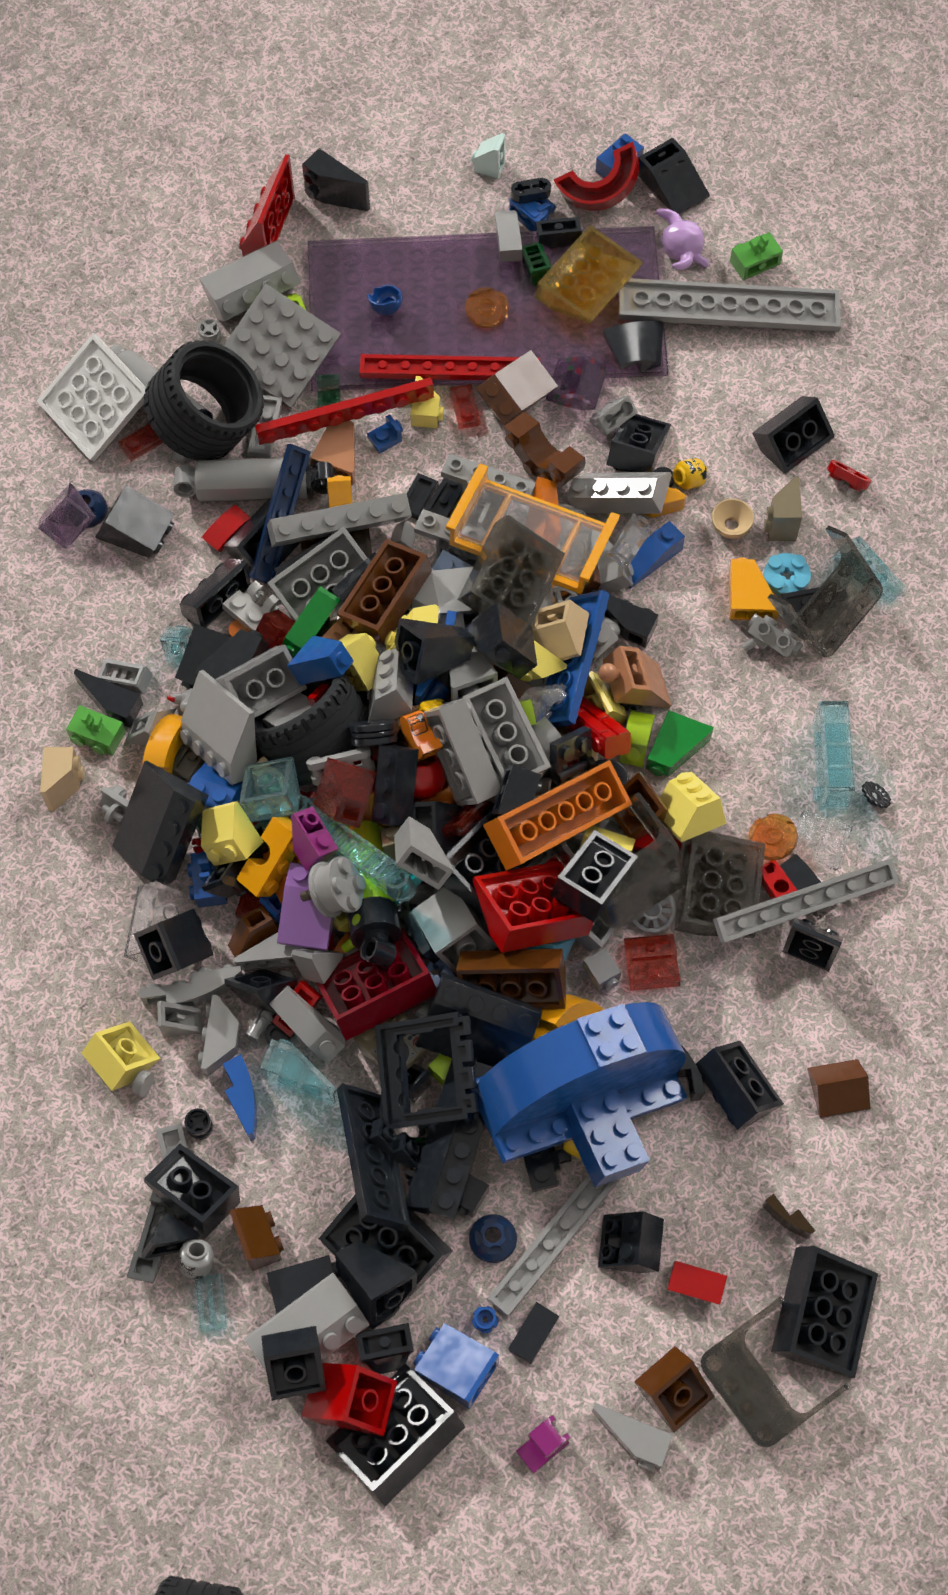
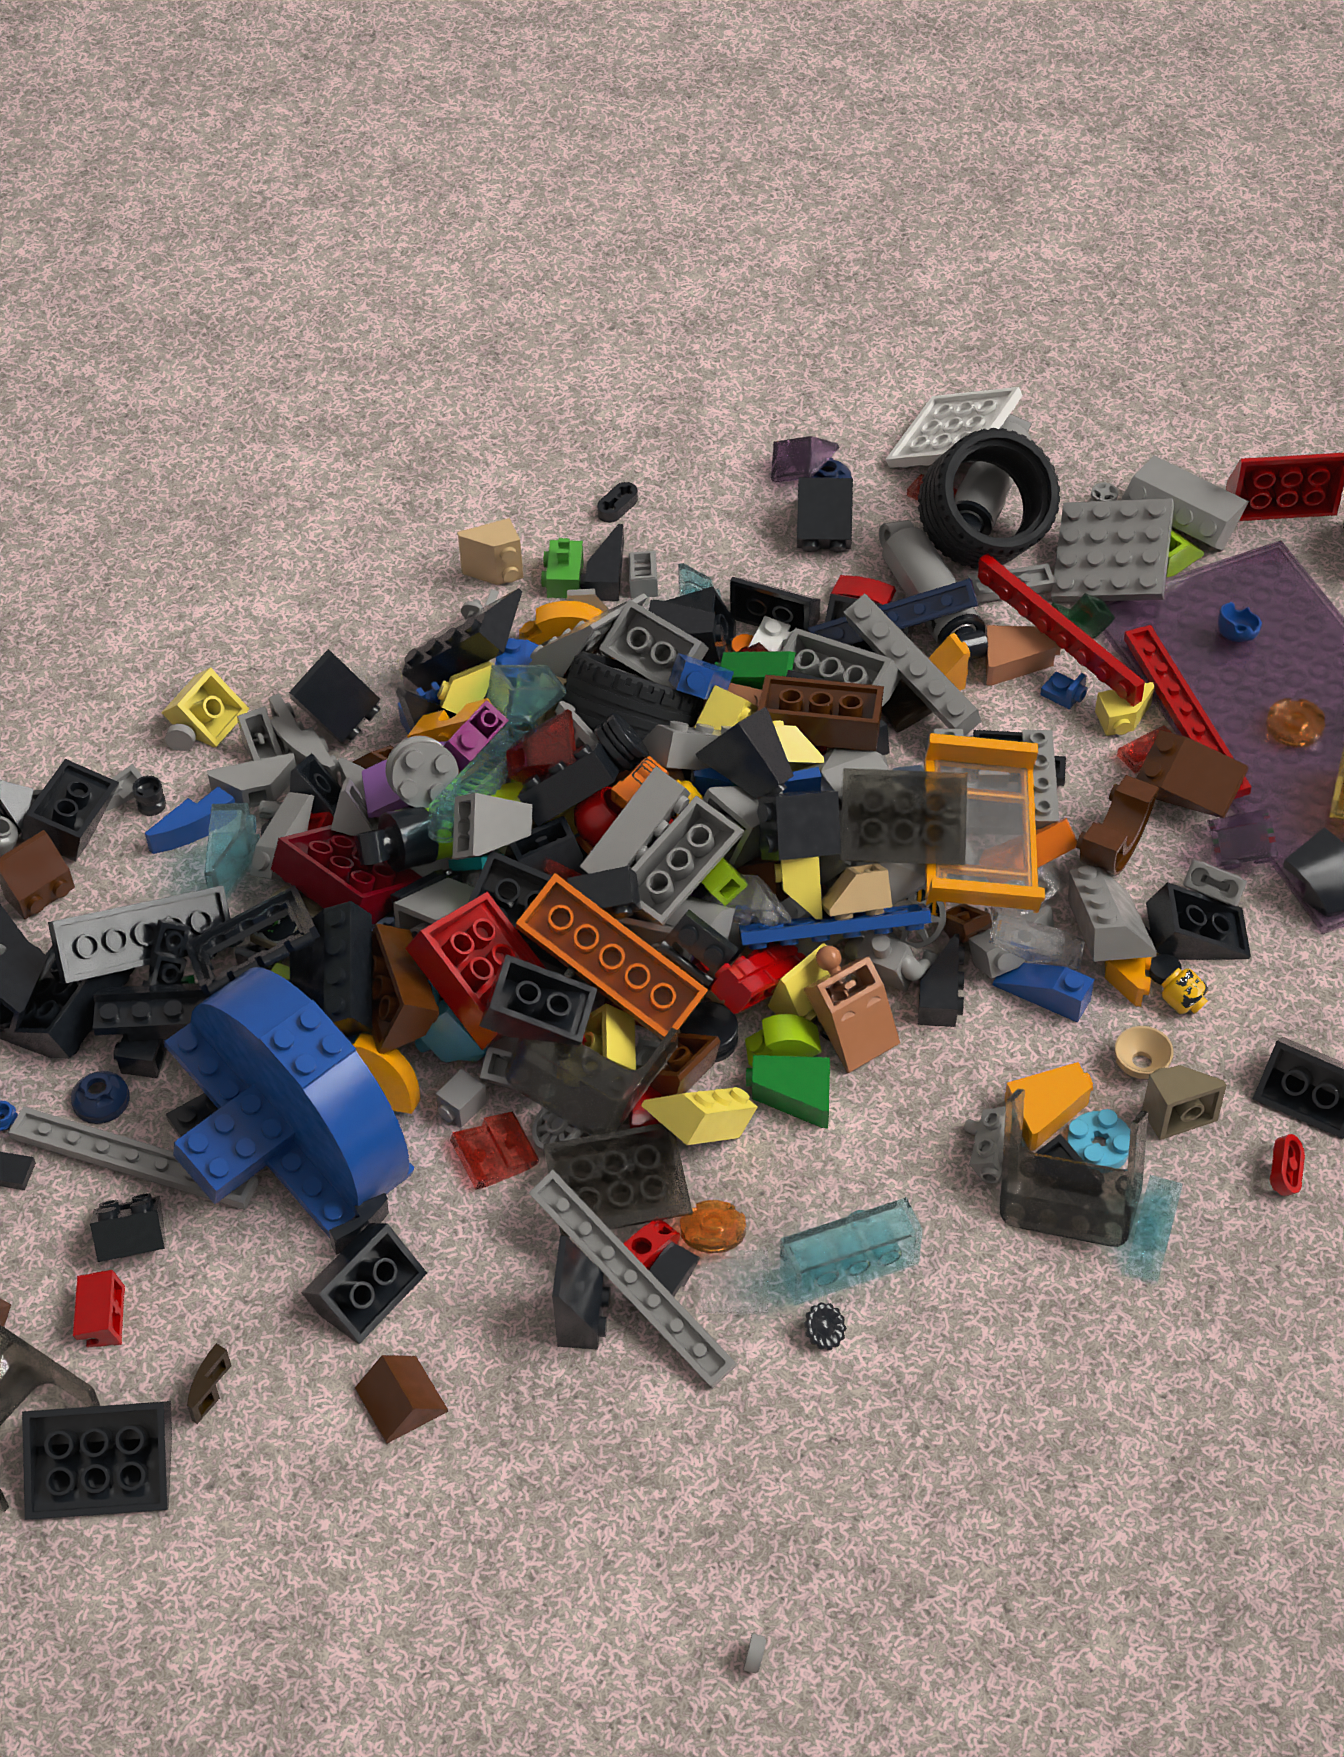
camera: 70 degrees right, 15 degrees down
none -> black beam [597,482,638,523]

